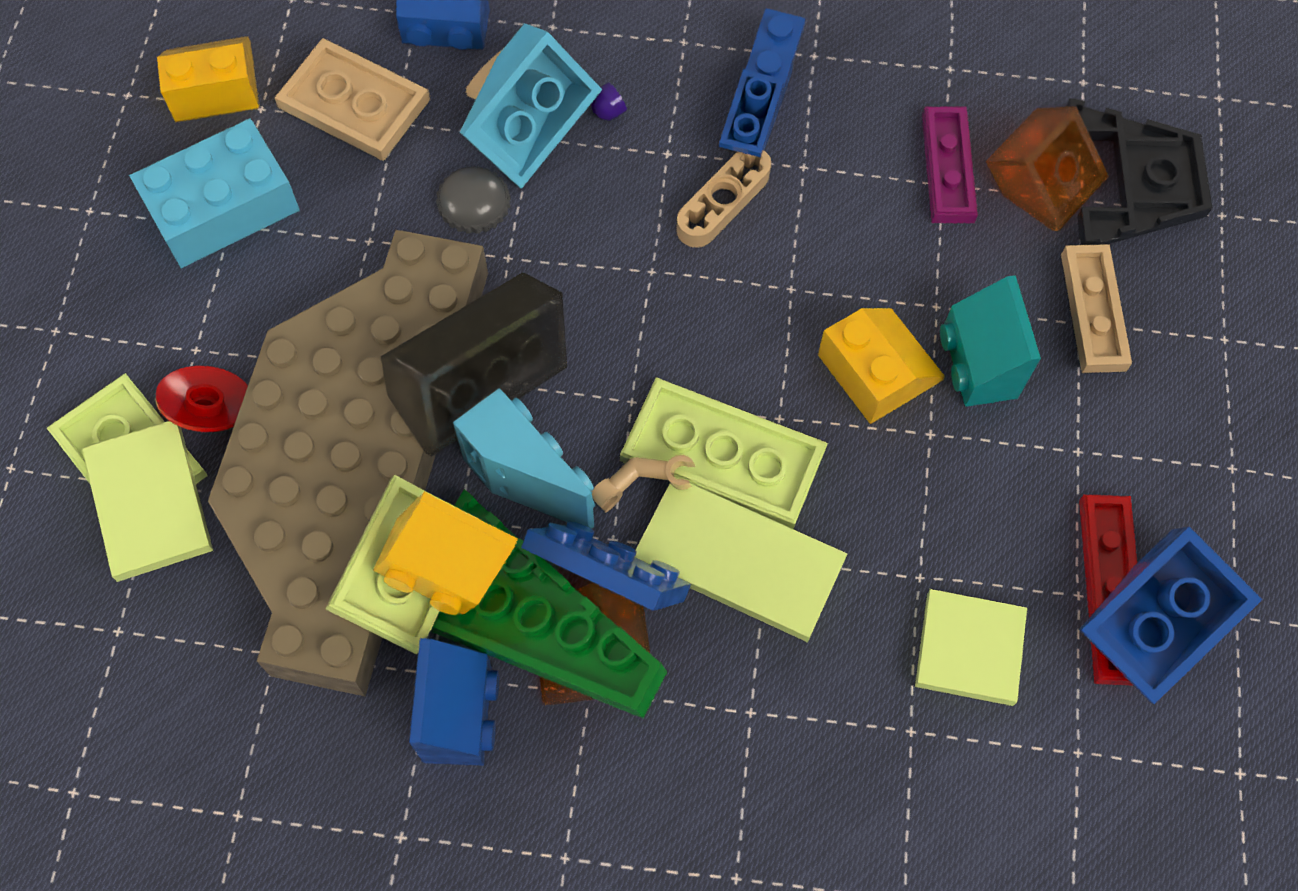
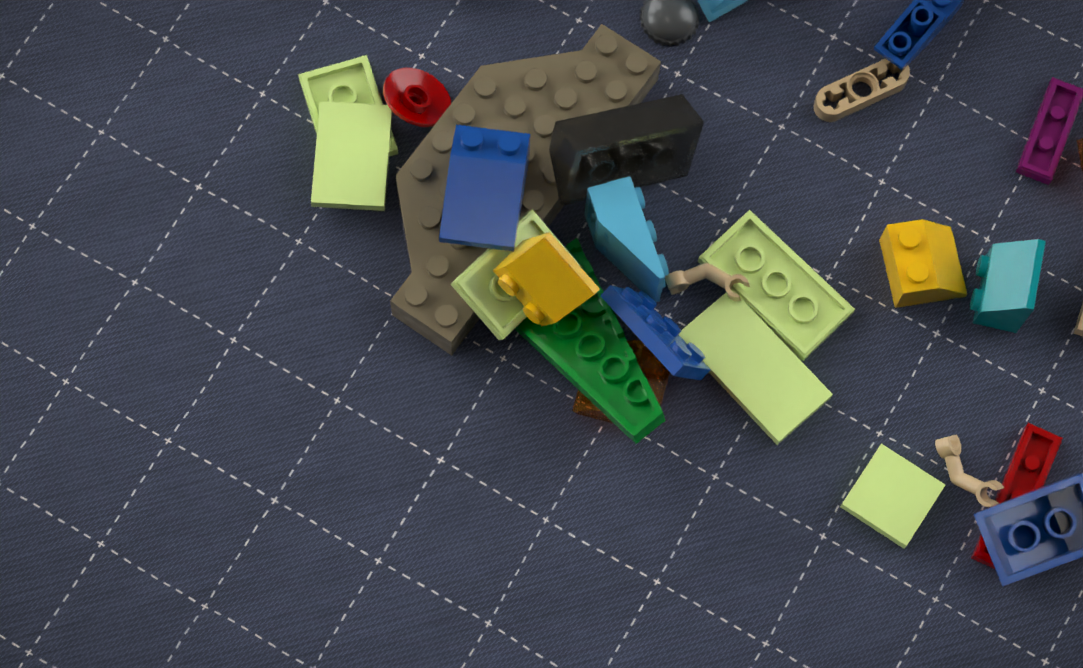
camera: 20 degrees right, 5 degrees up
blue slope [409,638,499,766] -> none
none -> blue slope [439,125,530,252]
none -> tan arm [935,434,1004,507]

